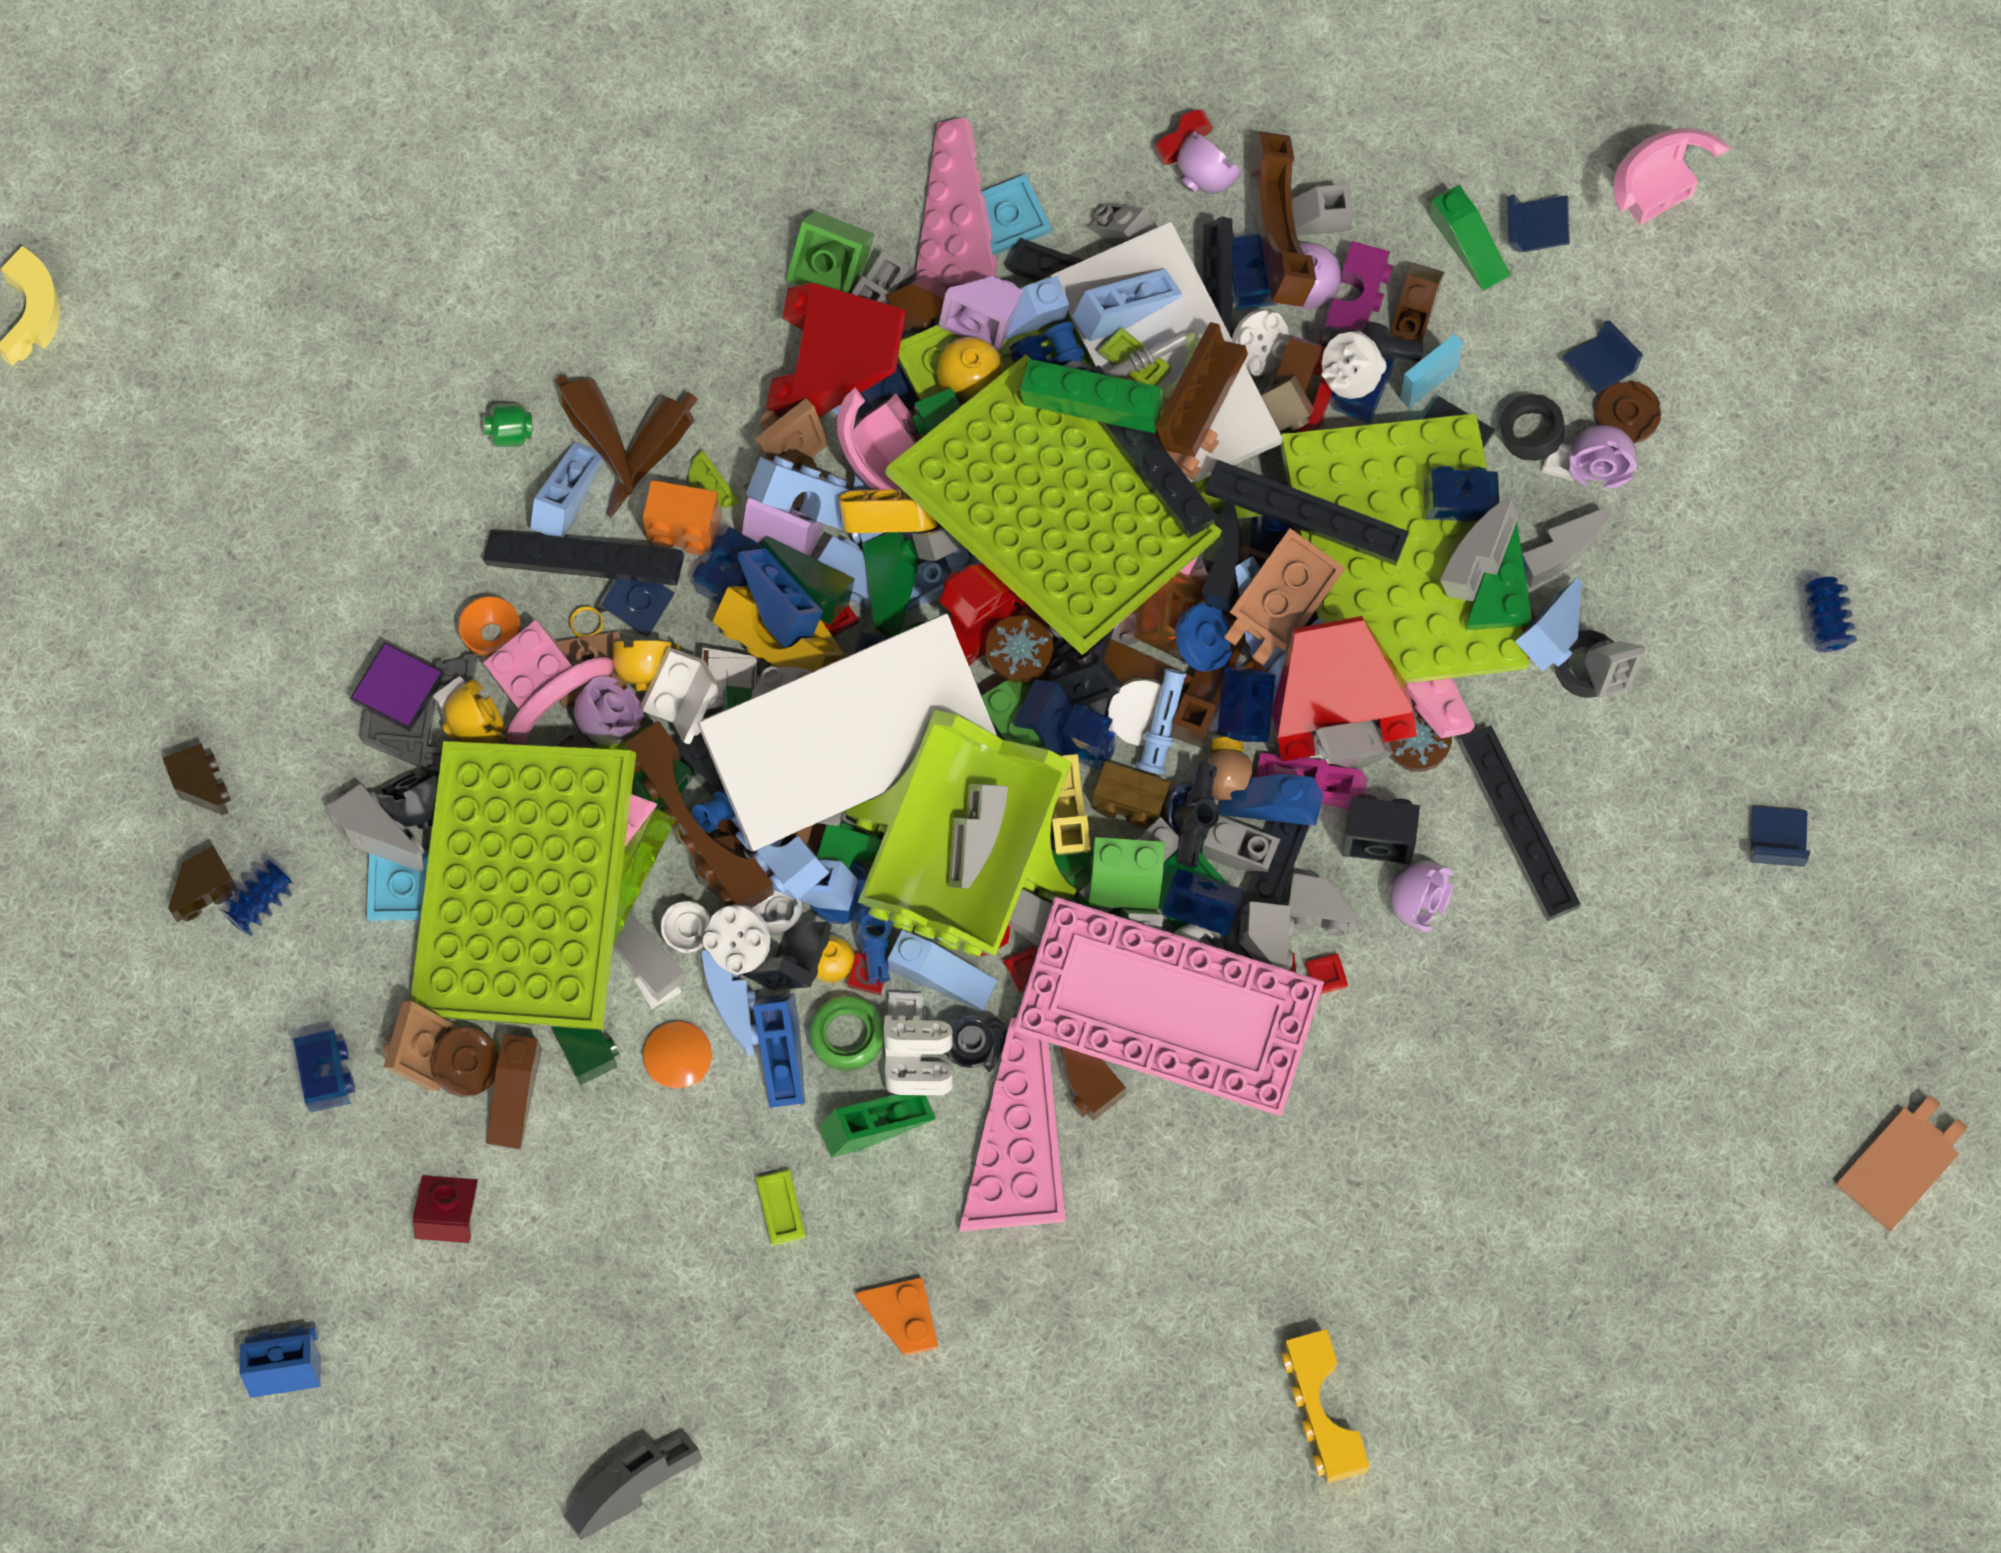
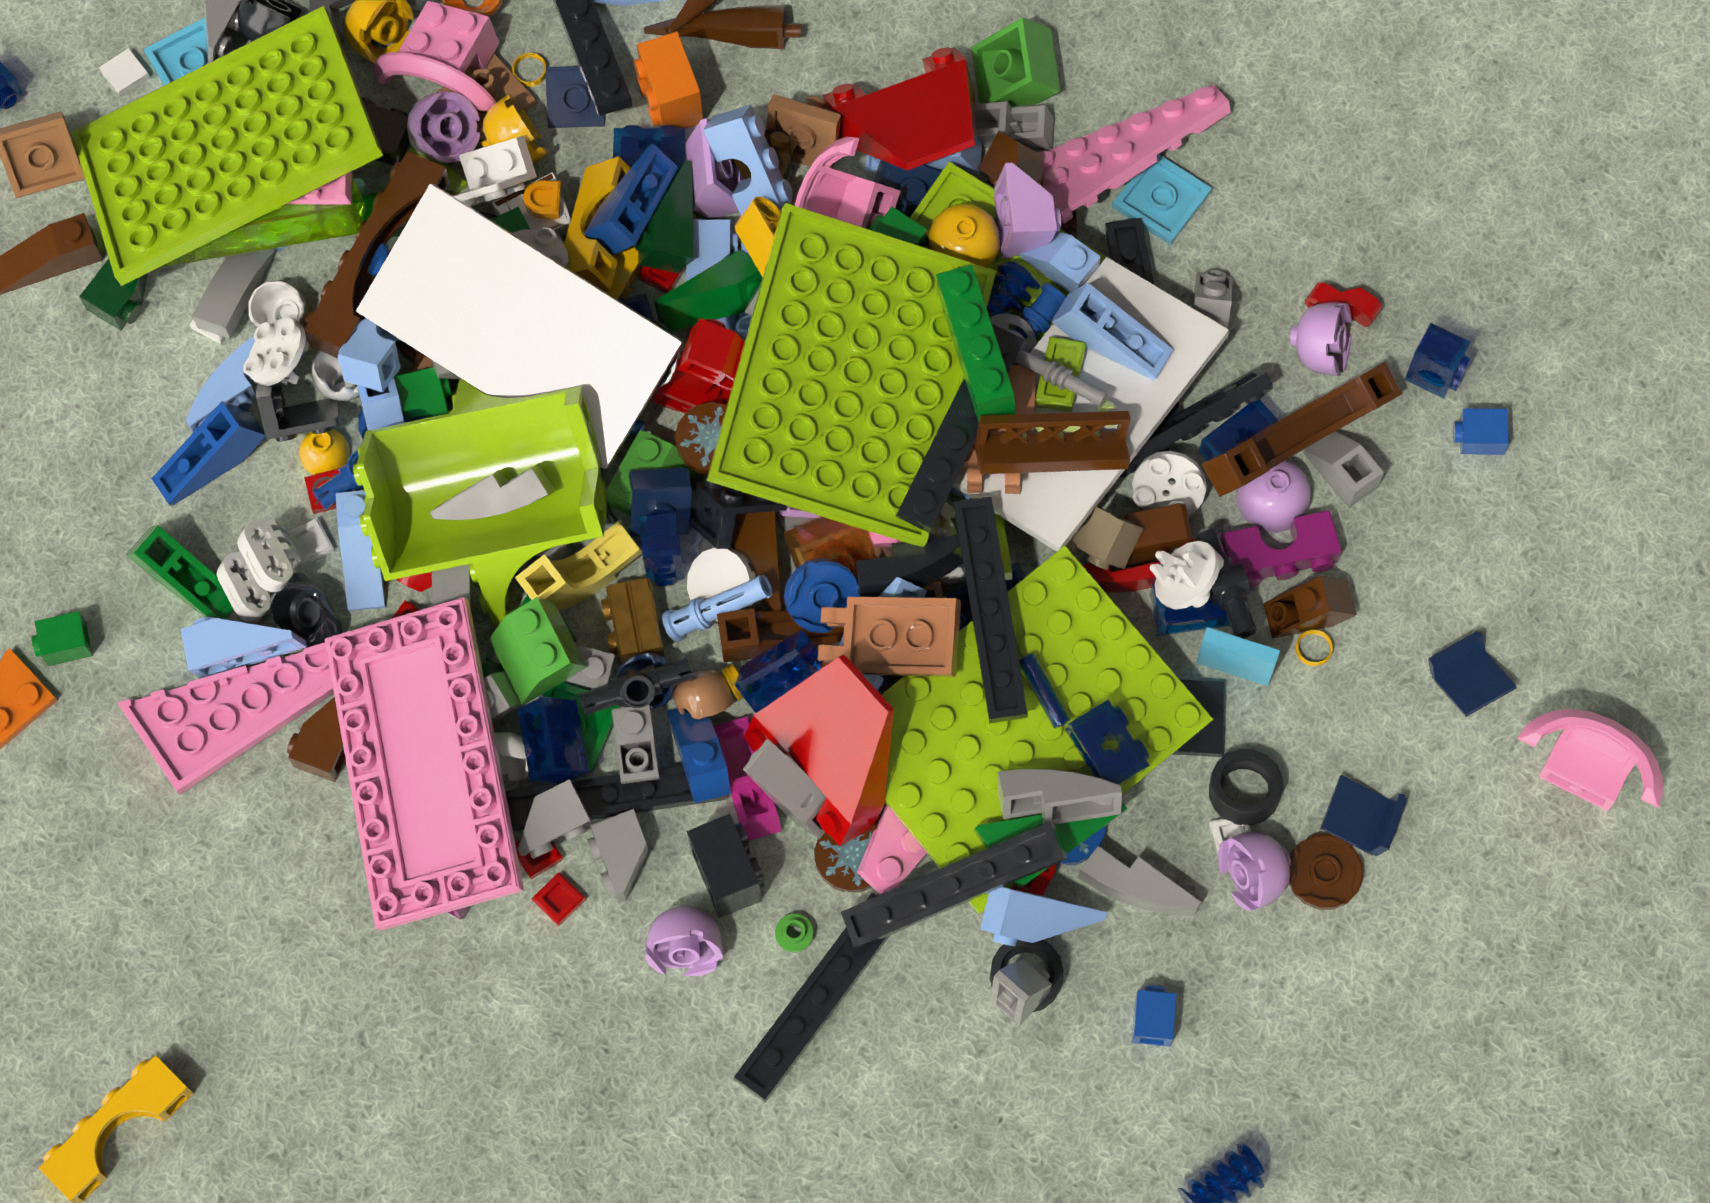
camera: 60 degrees right, 0 degrees up
reddish brown tile [430,1027,499,1097] -> none
orange dish [643,1021,713,1089] -> none
lime tile [688,450,740,508] -> none
lime tile [756,1169,806,1246] -> none
bright green wheel [808,995,884,1072] -> none
green slope [1429,184,1511,292] -> none
none -> green brick [31,611,93,666]
none -> white tile [99,48,150,97]
none -> light blue slope [181,617,307,678]
none -> light orange tile [523,181,562,219]
none -> bright green plate [775,914,814,953]
none -> black plate [841,822,1068,948]
none -> piece [1019,653,1071,729]
none -> blue brick [1132,985,1177,1047]
none -> yellow axle [1295,629,1333,666]
none -> clear blue brick [1405,323,1472,399]
none -> blue brick [1453,409,1509,455]

